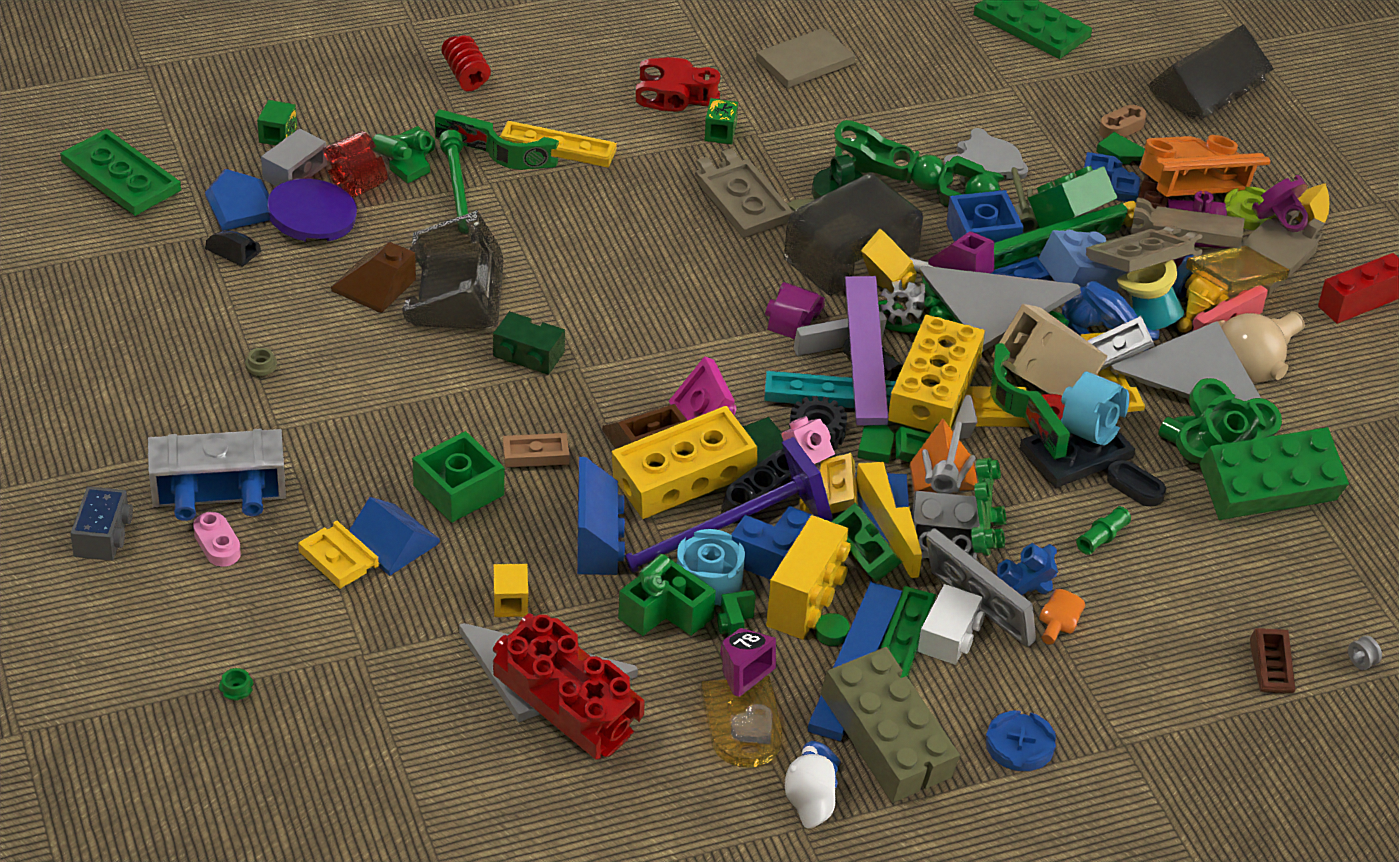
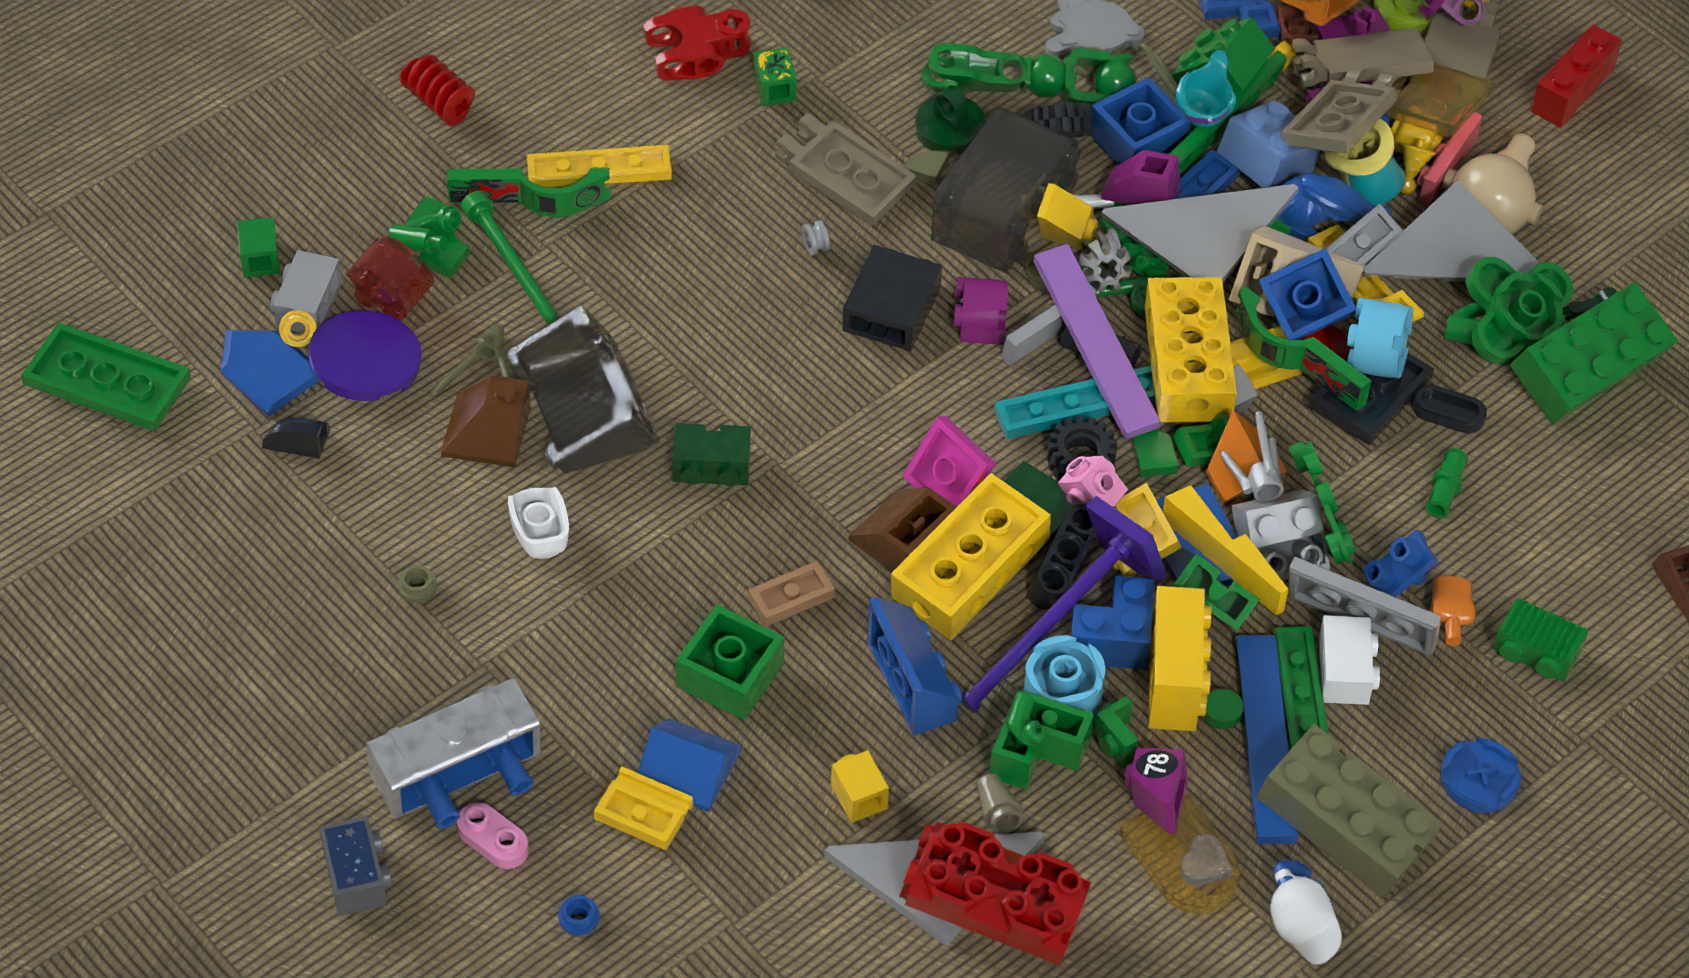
camera: 20 degrees left, 10 degrees up
none -> yellow plate [279,310,317,347]
none -> olive plant [430,324,512,396]
none -> white piece [508,487,569,559]
none -> blue plate [558,895,600,936]
none -> light grey bush [802,220,830,256]
none -> black brick [842,245,942,352]
none -> dark tan cone [977,774,1023,834]
none -> black tyre [1027,102,1093,141]
none -> teal hair [1175,50,1236,128]
none -> blue slope [1259,248,1356,340]
none -> green brick [1493,598,1588,682]

